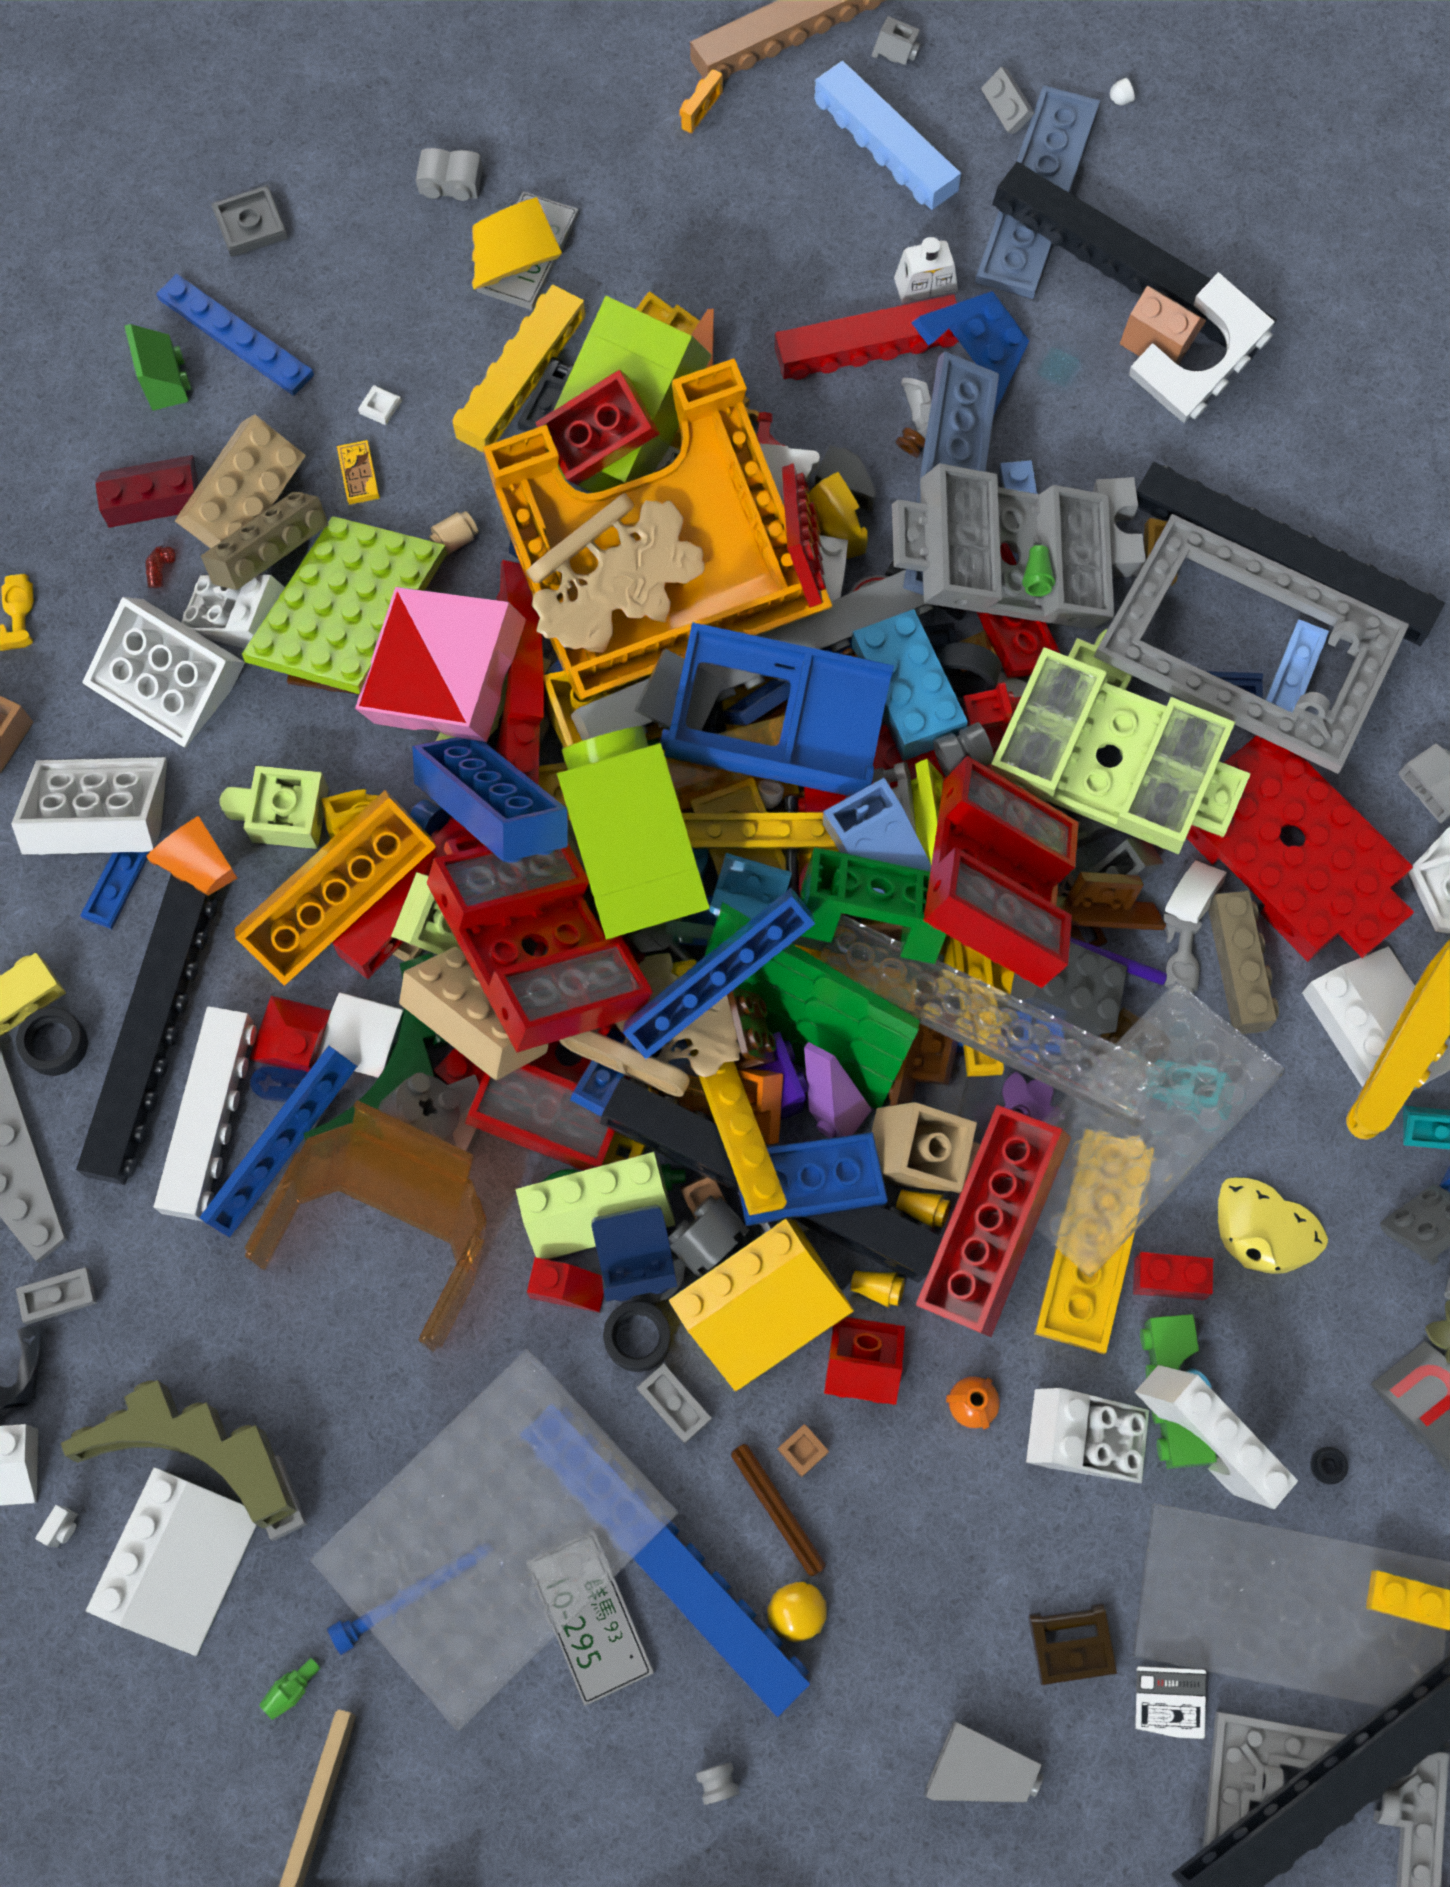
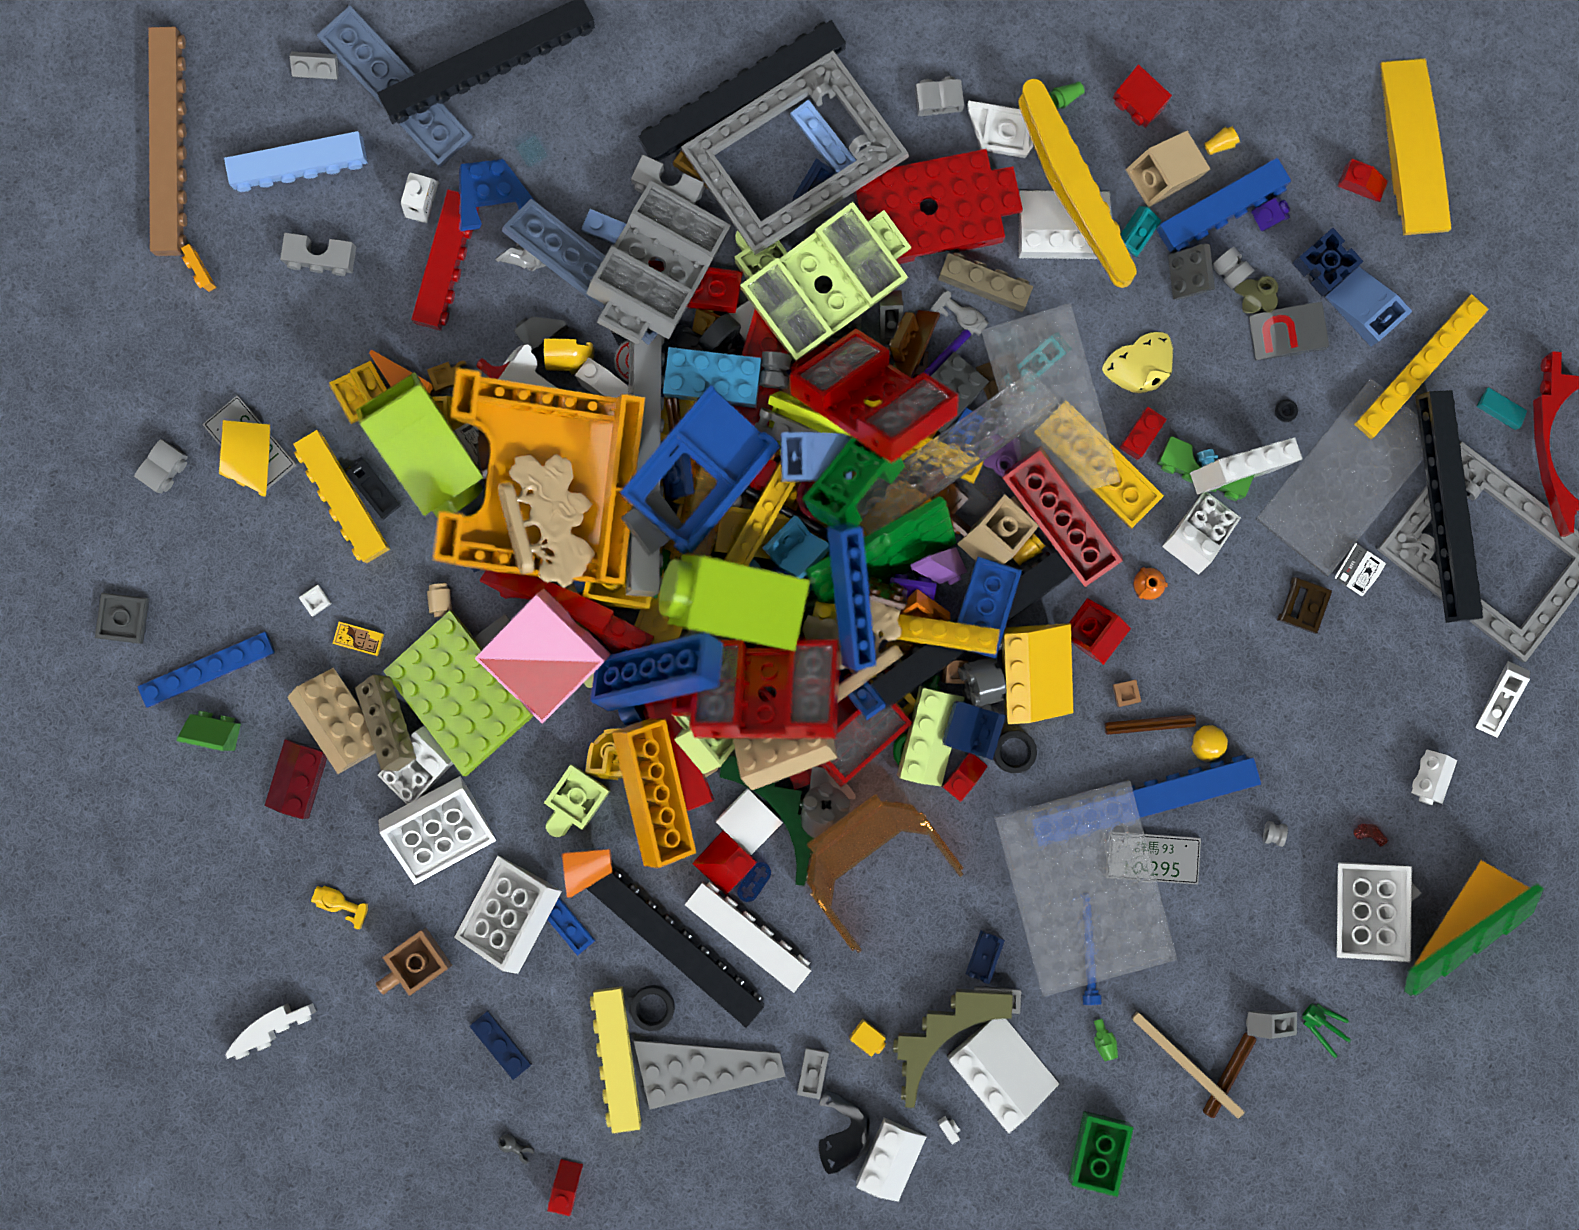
camera: 65 degrees left, 15 degrees up
clear red arm [145,546,175,588] -> none
blue plate [199,1045,358,1238] -> none
red brick [535,370,660,485] -> none
light grey plate [637,1363,712,1444] -> none
red plate [782,463,826,608] -> none
yellow cone [850,1270,905,1308] -> none
light grey brick [872,16,920,65] -> none
reddish brown bush [895,427,925,458] -> none
light grey slope [923,1721,1044,1802] -> none
red bracket [962,682,1016,728] -> none
bright green cone [1022,545,1055,597] -> none
nougat slope [1120,286,1206,365] -> none
white arch [1129,272,1275,423] -> none
white slope [1165,860,1227,924] -> none
none -> light grey arch [280,233,357,276]
none -> yellow brick [849,1019,886,1057]
none -> dark blue hinge [965,930,1005,984]
none -> green brick [1068,1111,1134,1197]

